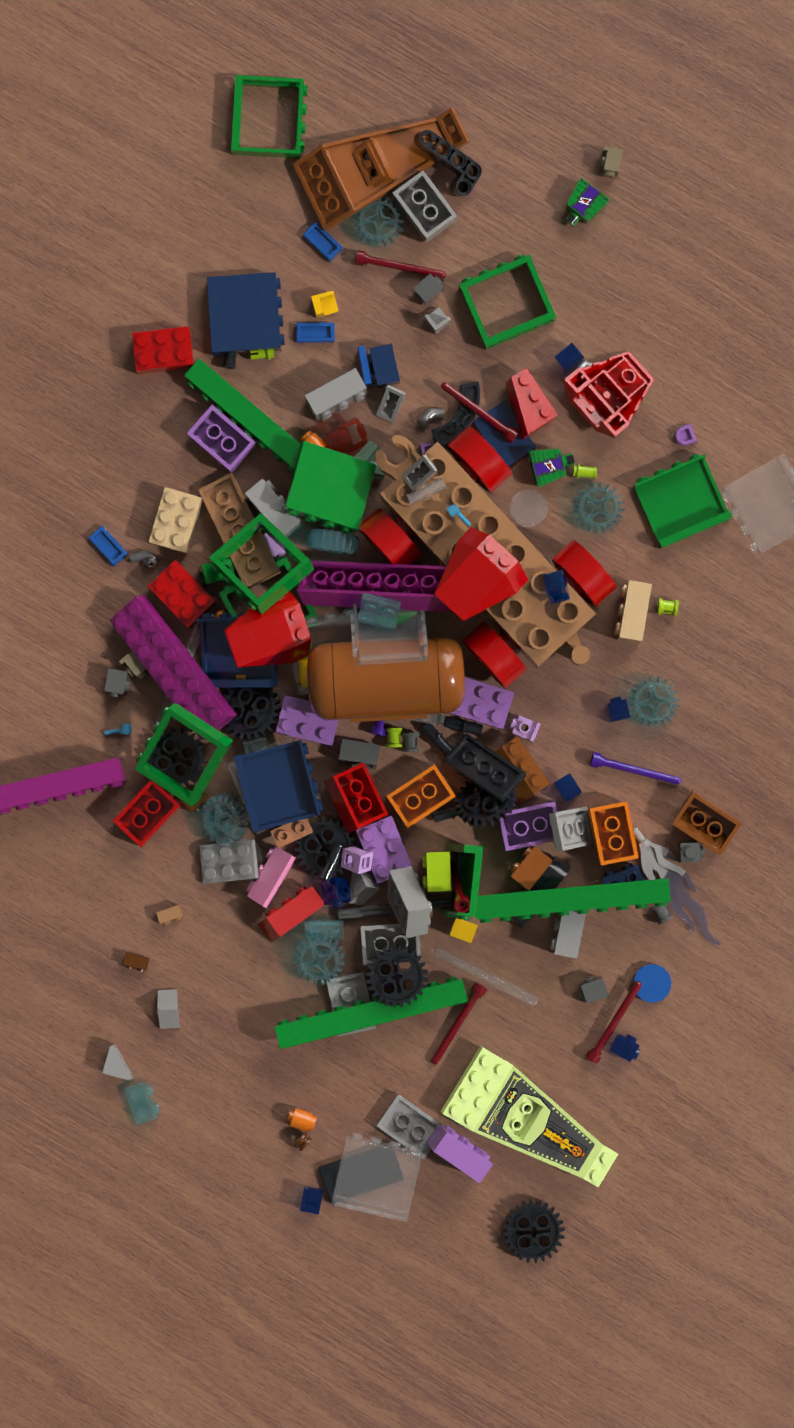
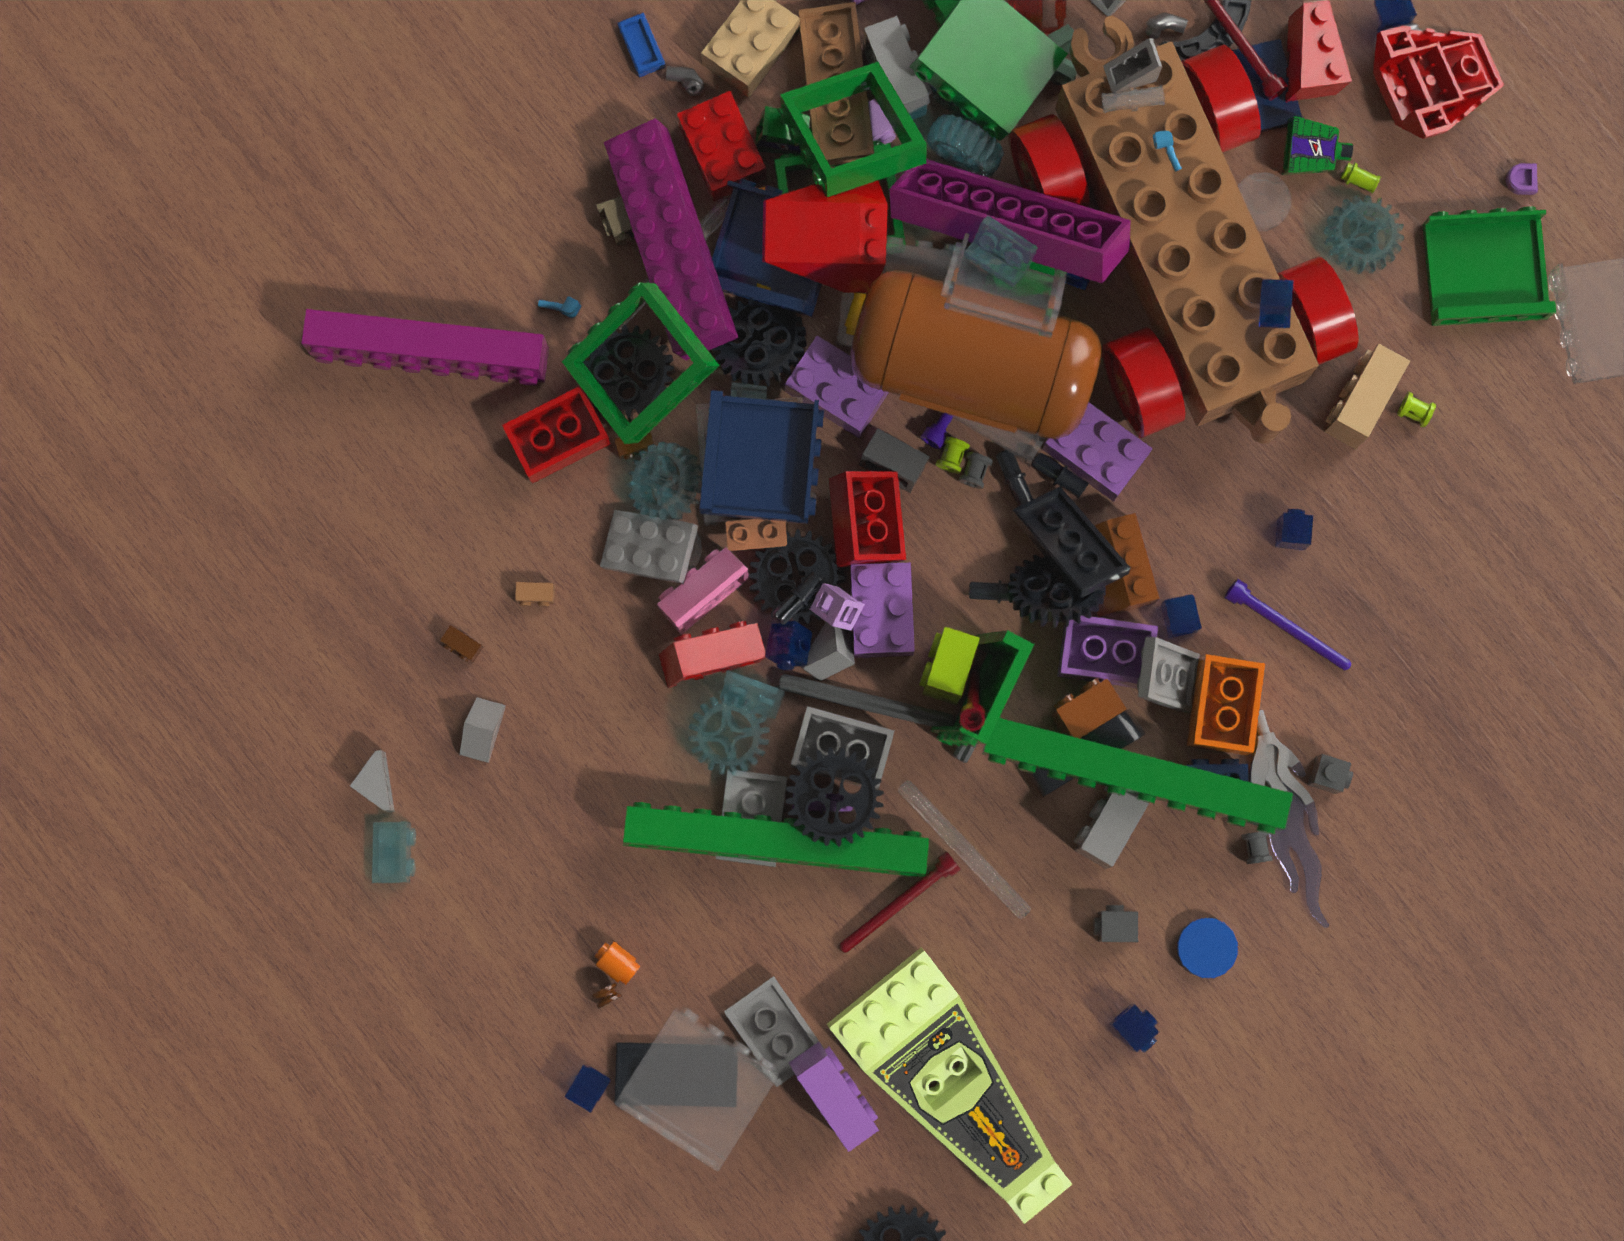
camera: 15 degrees right, 5 degrees down
dark grey brick [104,668,131,698] -> none
orange brick [386,764,456,828] -> none
light grey brick [387,866,432,938] -> none
red wedge [434,527,529,622] -> none
yellow panel [449,918,478,943] -> none
lavender brick [510,715,541,742] -> none
dark red piece [585,981,642,1064] -> none
clear light blue gear [628,676,680,728] -> none
dark orange slope [672,790,742,856] -> none

